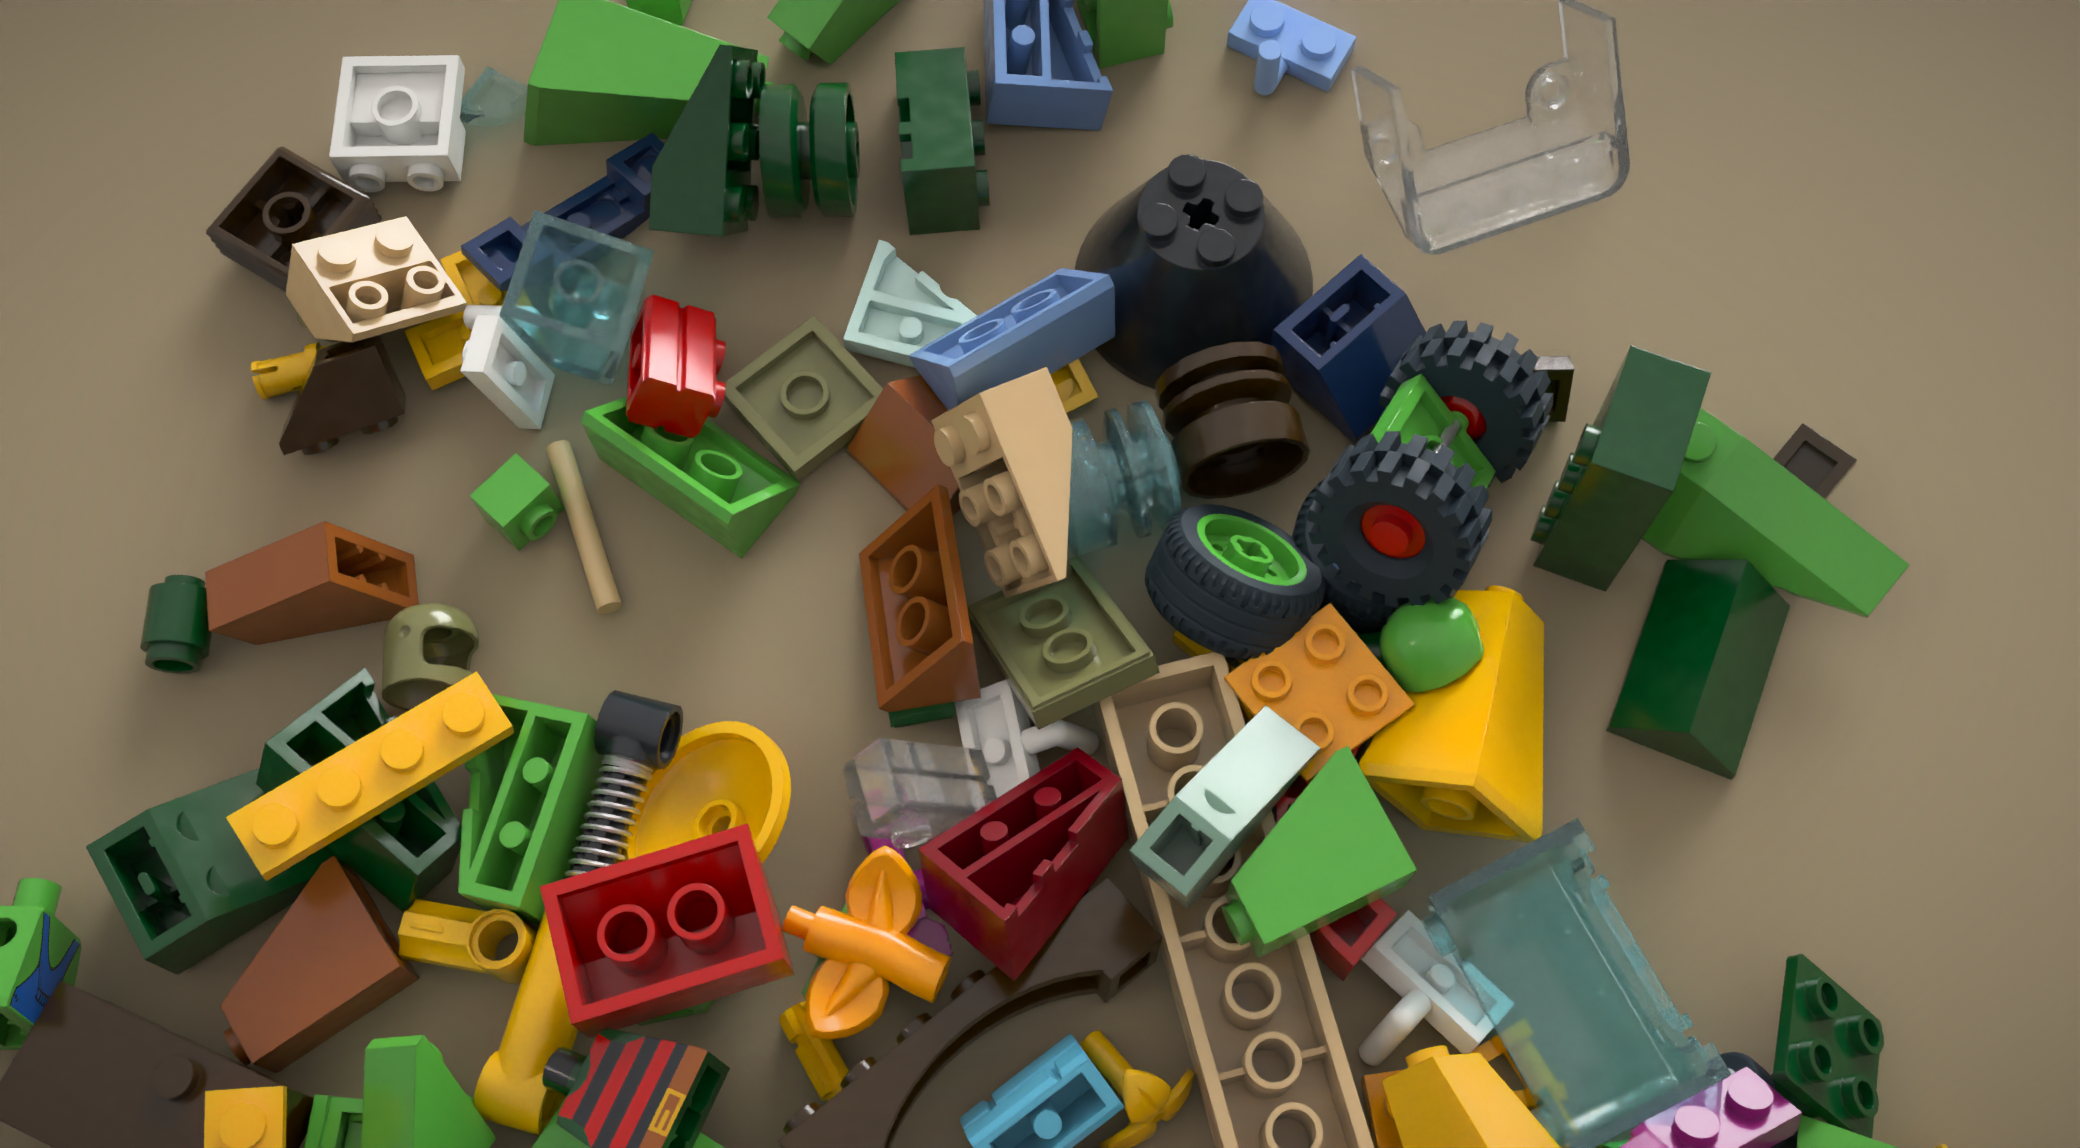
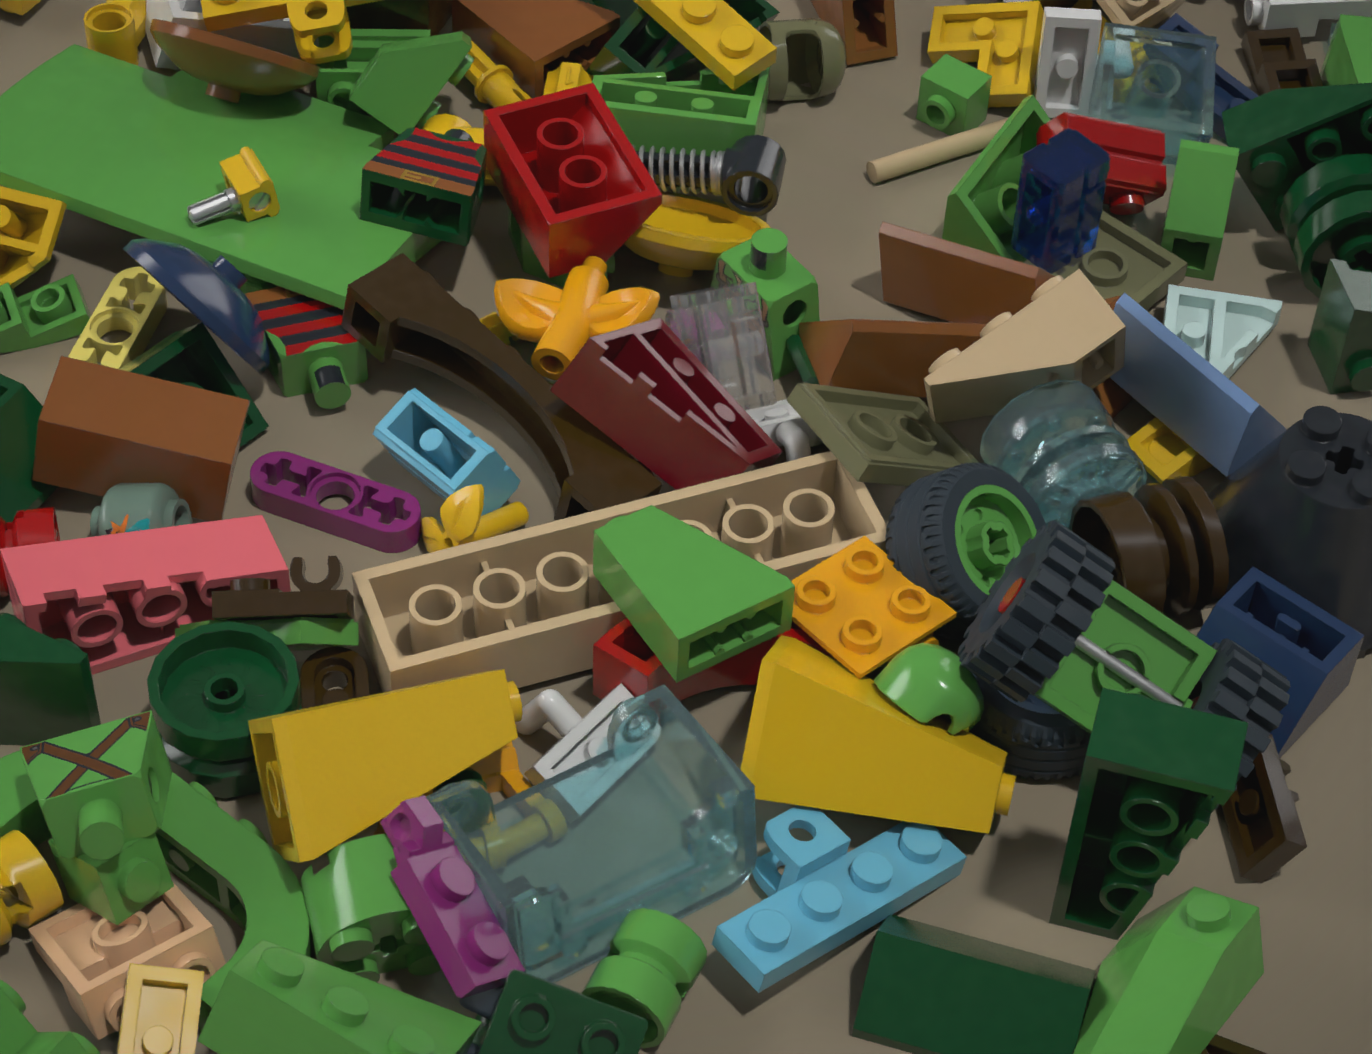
camera: 80 degrees right, 20 degrees down
slope [1129,705,1320,910] -> none
none -> yellow axle [464,40,531,108]
none -> bright green wheel [581,908,707,1048]
none -> bright green torso [706,228,820,381]
none -> medium azure plate [712,805,967,993]
none -> dark orange slope [878,221,1055,324]
none -> yellow plate [927,1,1044,108]
none -> clear blue brick [1011,128,1110,274]
none -> bright green slope [1160,139,1239,281]
none -> dark brown slope [1241,28,1323,96]

